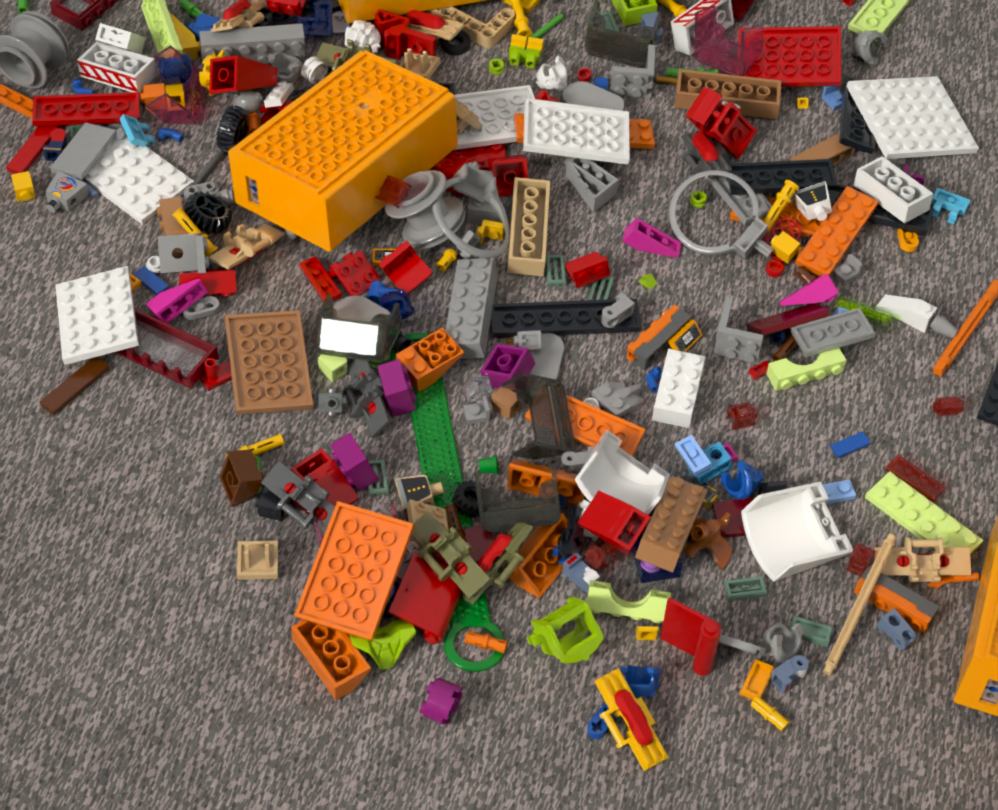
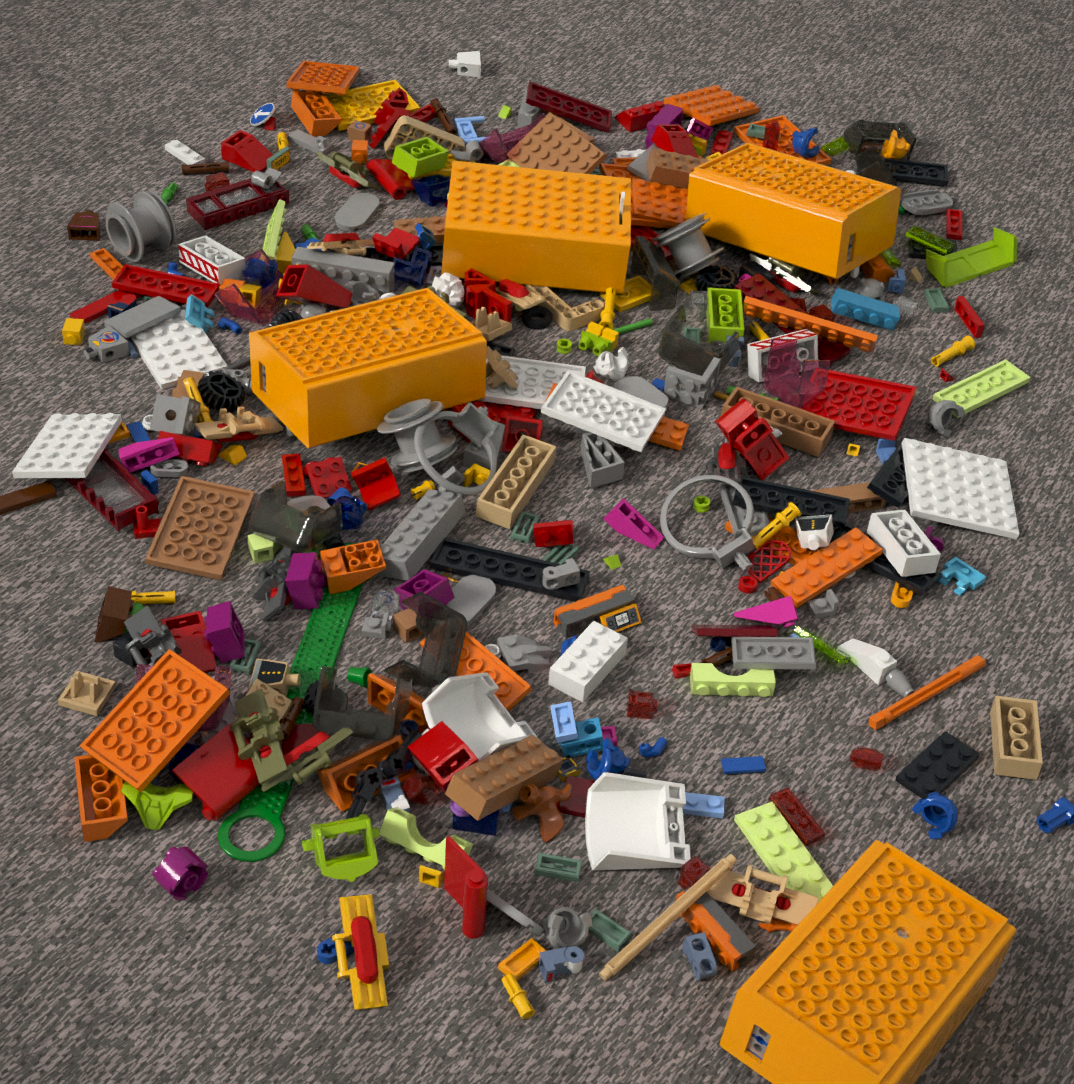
camera: 20 degrees right, 10 degrees down
white window [95,23,146,54] -> none
flat silver brick [319,387,346,416] -> none
clear red plate [375,175,412,209] -> none
orange pin [464,630,508,653] -> none
light grey bracket [514,330,542,350] -> none
red hinge [578,68,592,82] -> none
blue helmet [619,665,661,699] -> none
light grey bracket [713,298,763,363] -> none
yellow brick [770,231,800,264] -> none
none -> blue tile [141,470,159,495]
none -> yellow slope [218,445,247,465]
none -> black connector [345,768,383,819]
none -> blue arm [639,737,668,758]

